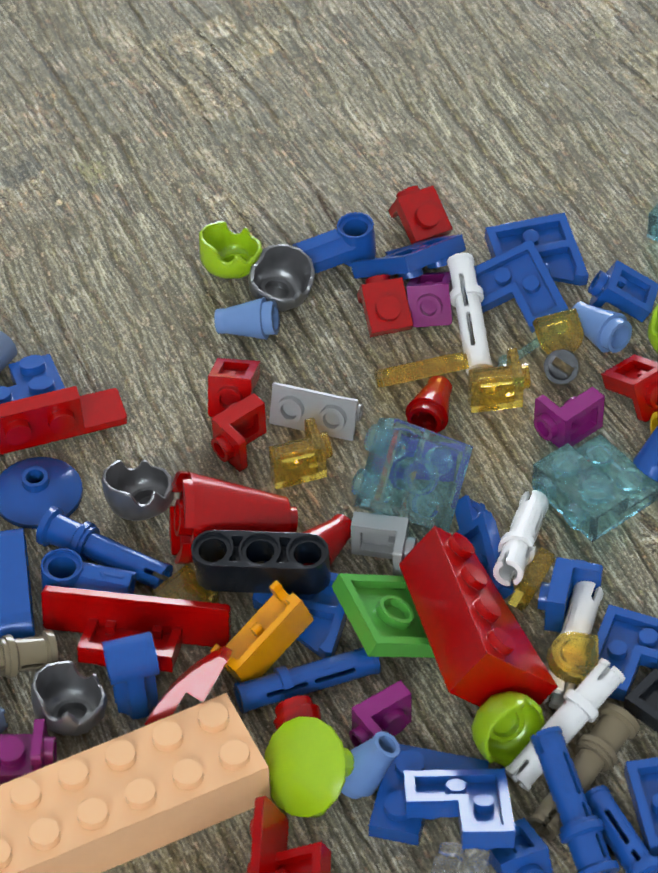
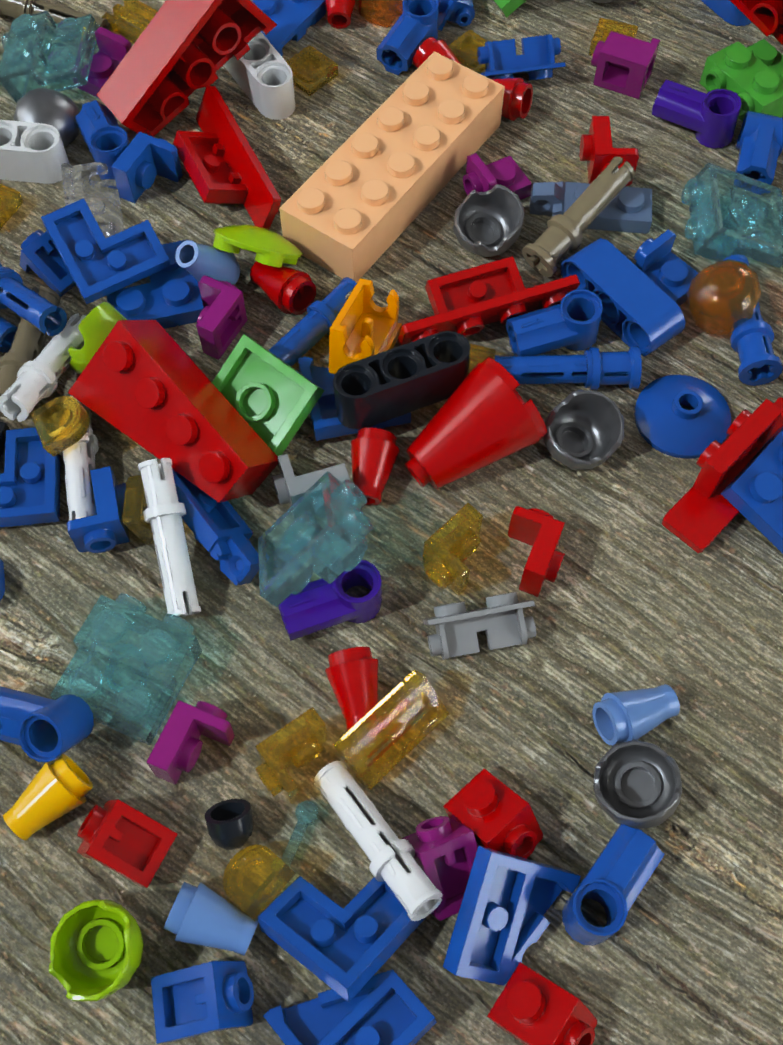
camera: 150 degrees right, 15 degrees up
blue piece [102,631,160,720] -> none
slope [144,646,233,725] -> none
lime hair [199,221,262,279] -> none
red bracket [208,358,260,417] -> none

